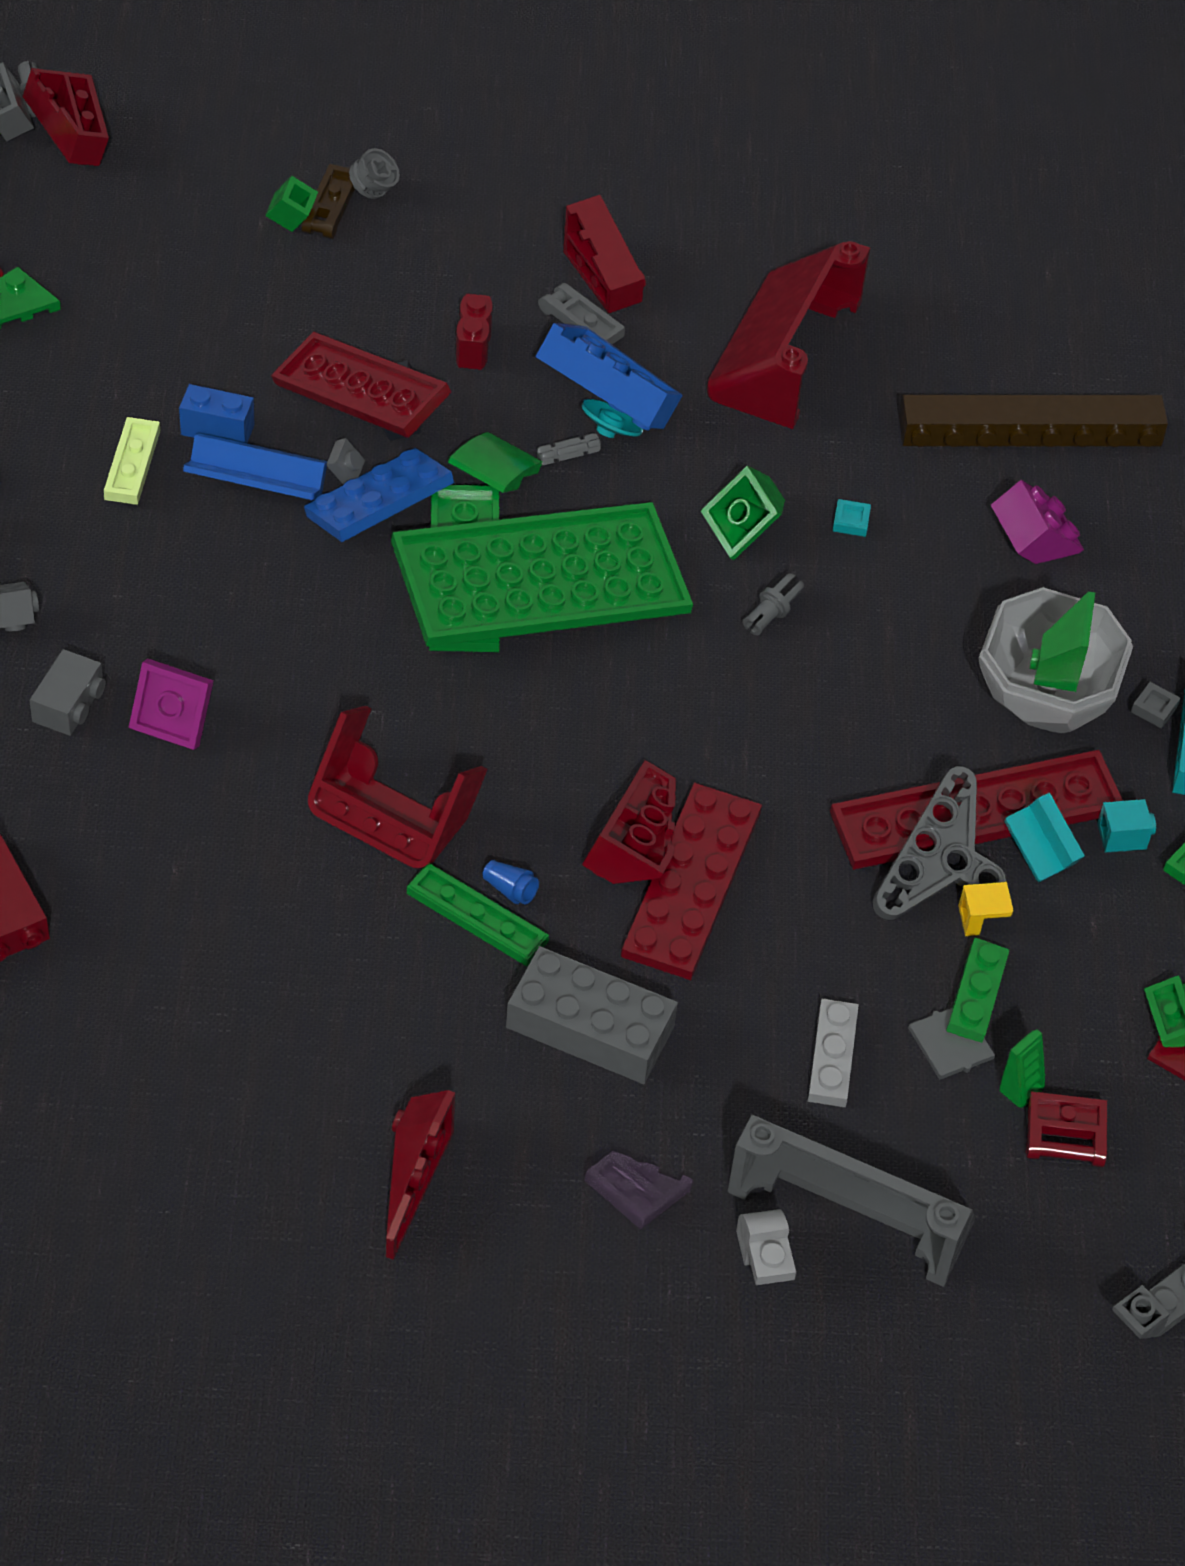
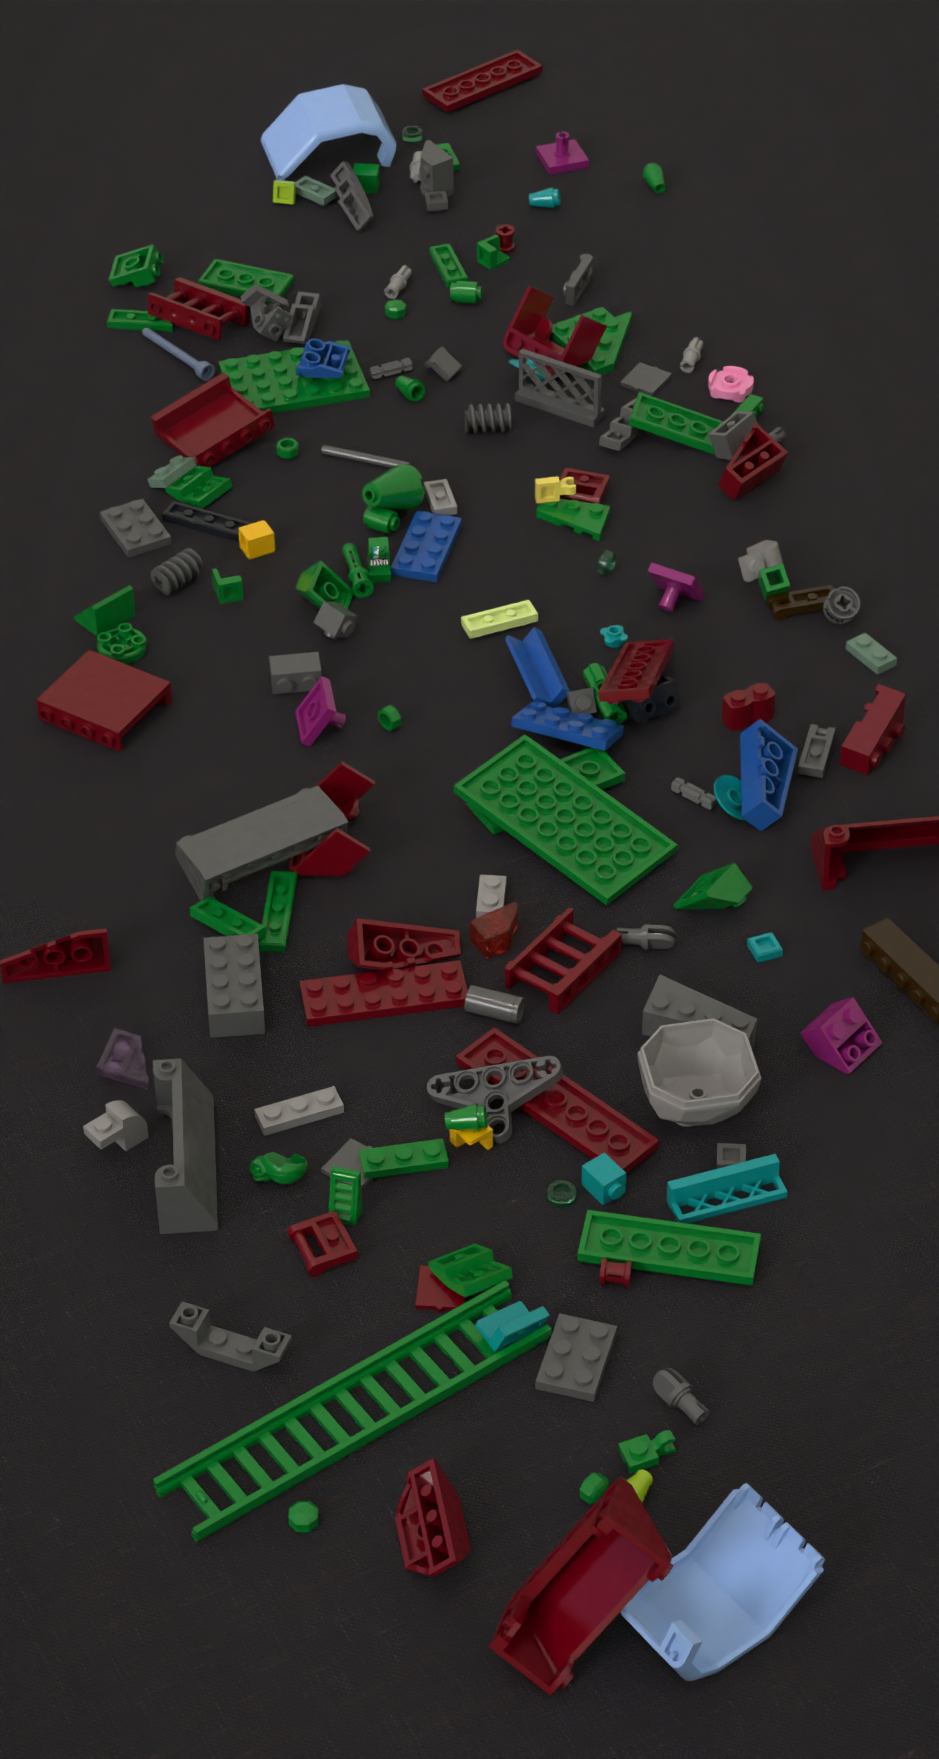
camera: 65 degrees right, 10 degrees down
blue brick [179,384,255,444] -> none
green slope [448,432,542,493] -> none
blue cone [483,860,539,905] -> none
teal panel [1004,792,1085,882] -> none
green slope [1029,591,1095,692] -> none
none -> dark grey windscreen [175,786,348,901]
none -> green plate [190,896,266,940]
none -> green hair [250,1152,308,1184]
none -> green tile [378,705,401,731]
none -> green cone [445,1103,488,1132]
none -> dark grey pin [464,985,525,1024]
none -> clear red slope [469,902,518,959]
none -> light grey plate [476,875,506,920]
none -> dark red fence [504,907,622,1015]
none -> clear green tile [547,1180,576,1208]
none -> green piece [583,663,627,725]
none -> clear green tile [597,550,616,575]
none -> teal plate [600,625,628,648]
none -> dark grey wedge [642,975,757,1050]
none -> magenta tile [648,563,706,612]
none -> light grey brick [738,540,783,582]
none -> sand green plate [846,633,897,675]

